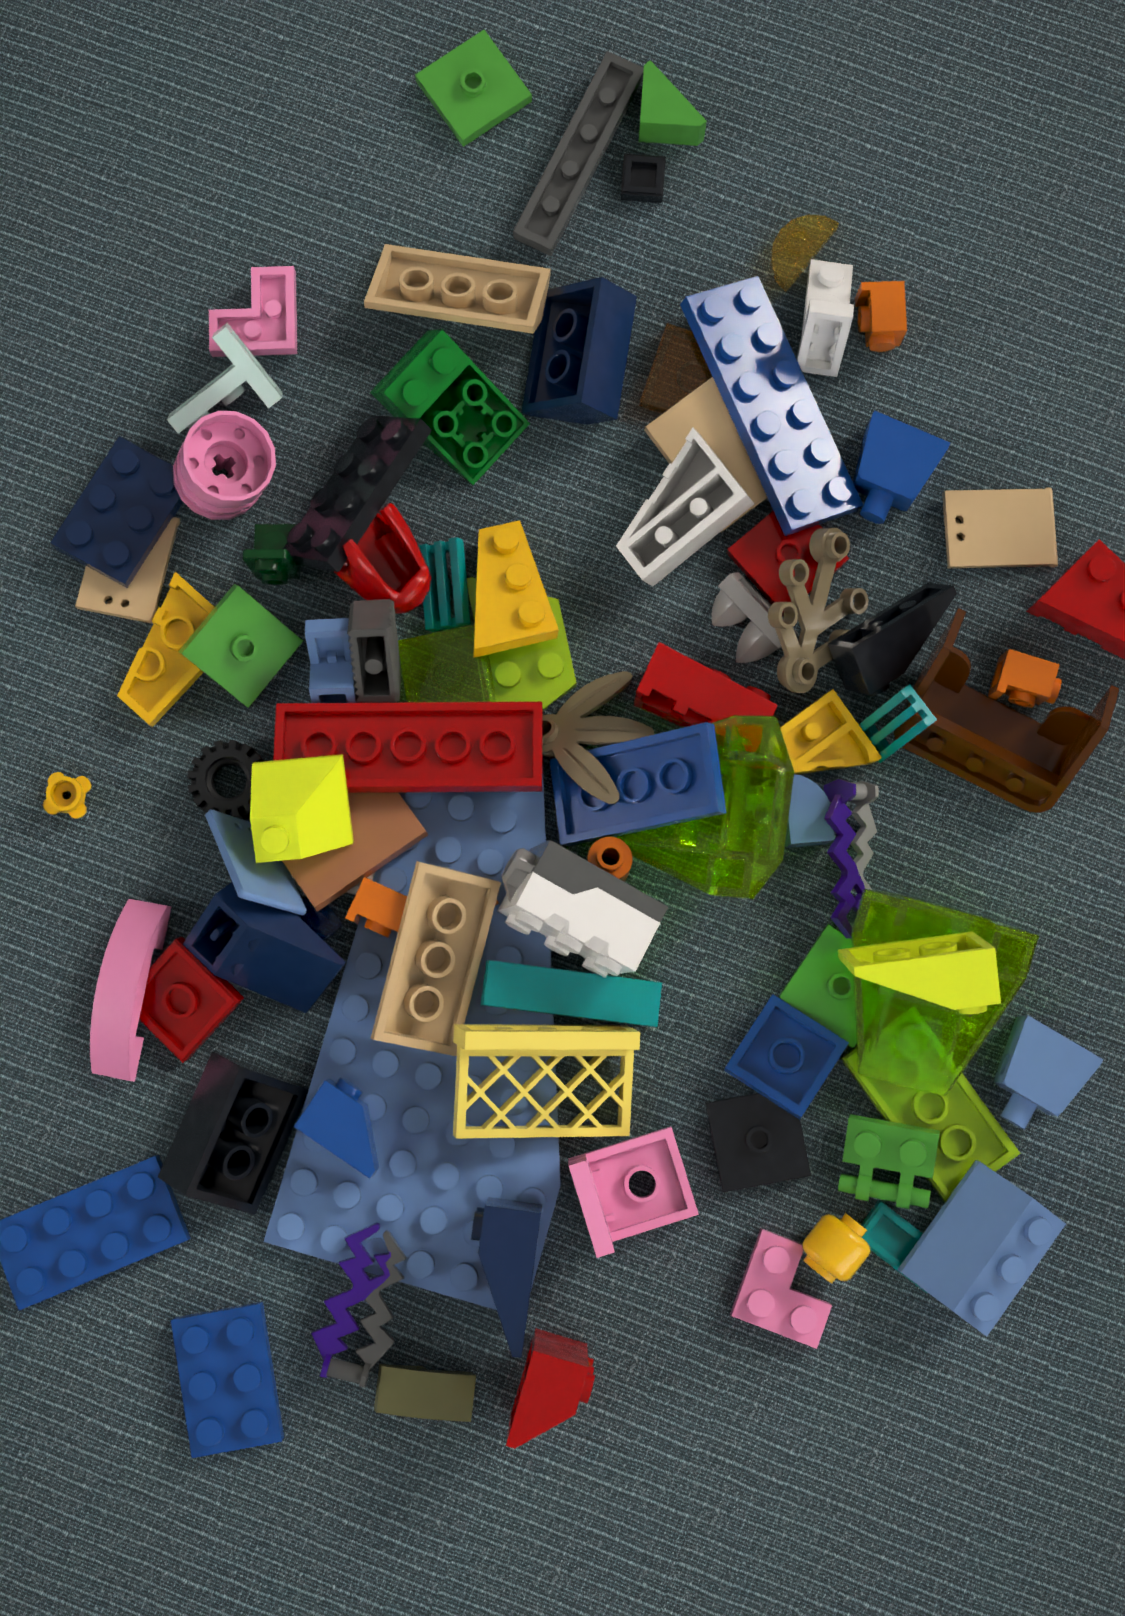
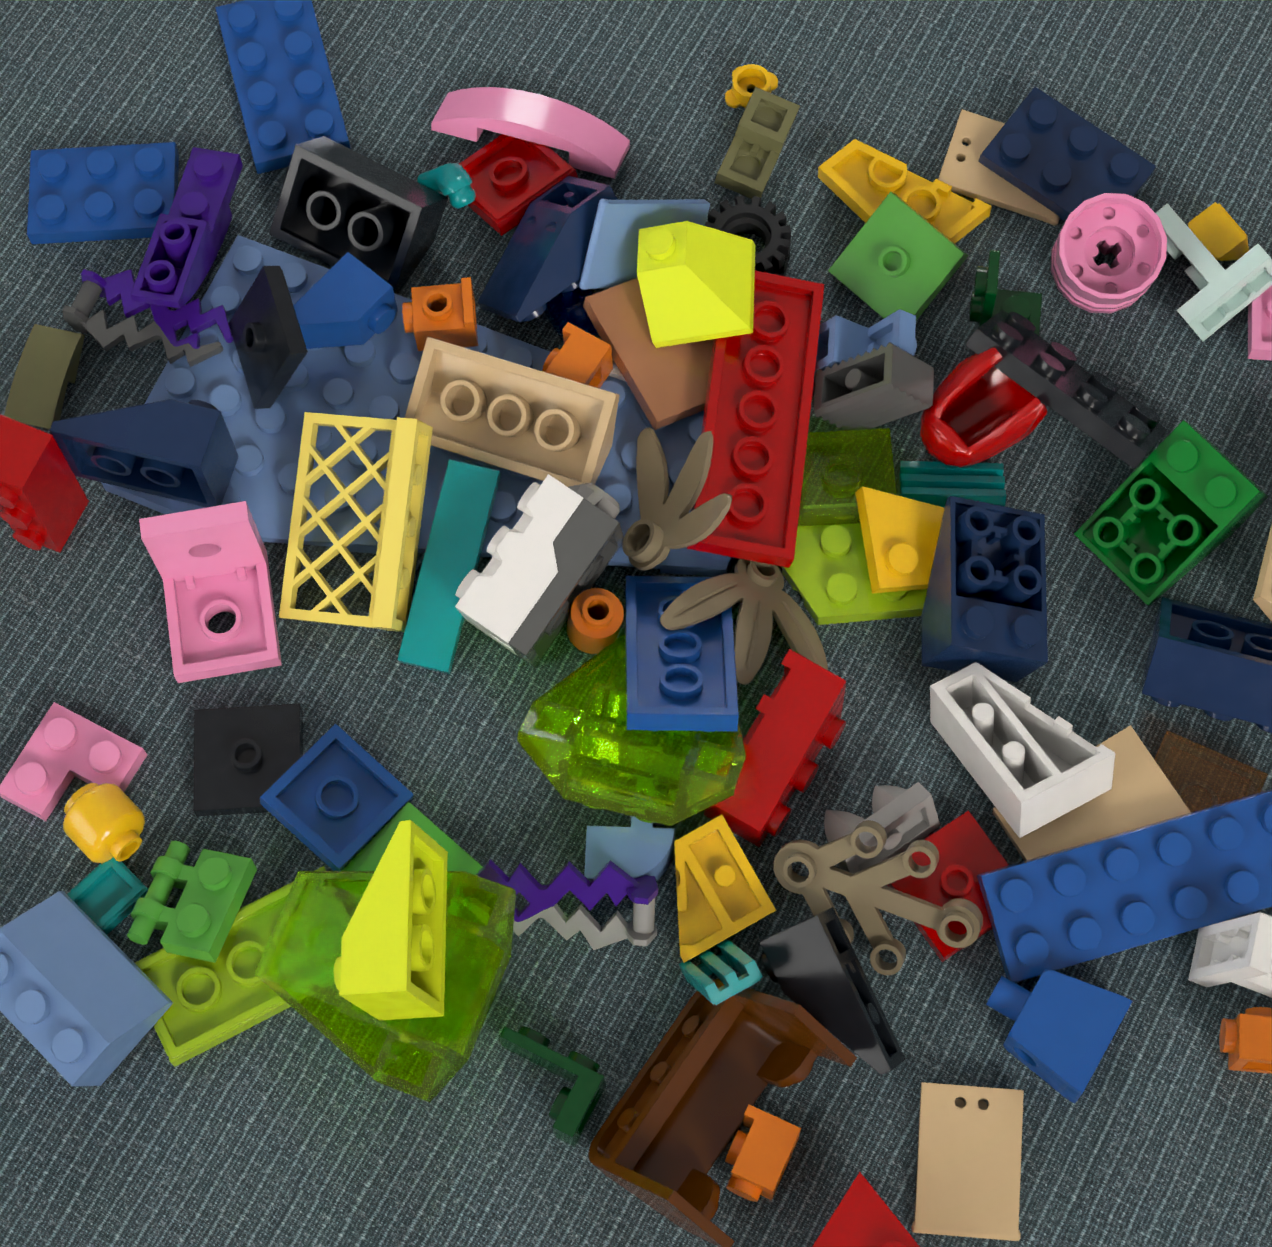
camera: 100 degrees right, 15 degrees down
medium blue torso [994,1015,1103,1130] -> none
none -> dark purple slope [130,147,243,309]
none -> black plate [229,266,308,409]
none -> orange brick [402,277,478,351]
none -> teal arm [417,163,476,209]
none -> dark green bracket [499,1026,606,1147]
none -> dark tan plant [622,427,732,571]
none -> olive slope [714,87,800,199]
none -> dark blue slope [921,496,1048,682]
none -> yellow slope [1188,202,1249,261]

